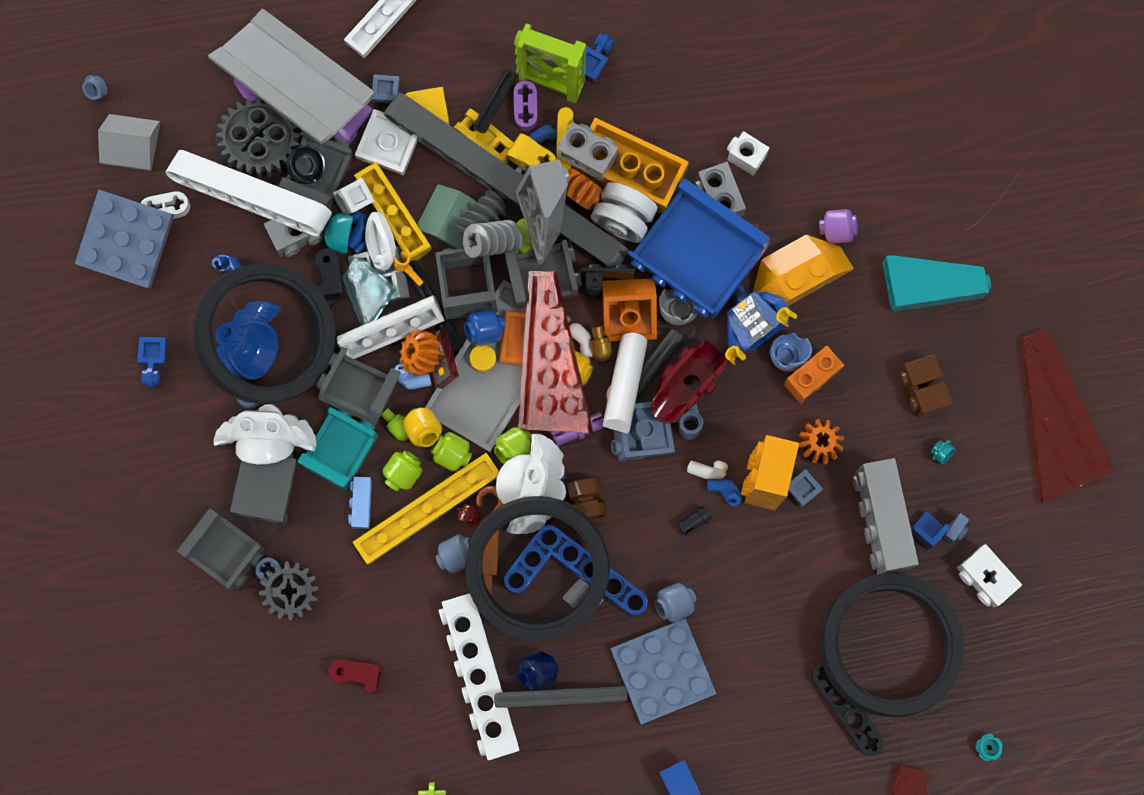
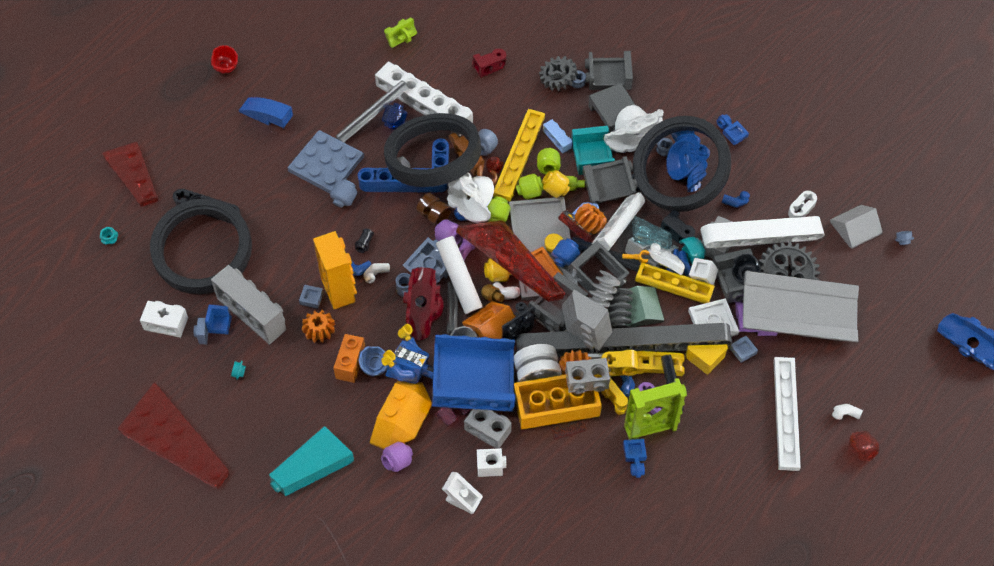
camera: 145 degrees right, 20 degrees down
sand blue plate [75,189,174,289] -> none
reddish brown piece [899,354,953,418] -> none
none -> medium lavender head [435,220,463,244]
none -> white slope [442,472,483,514]

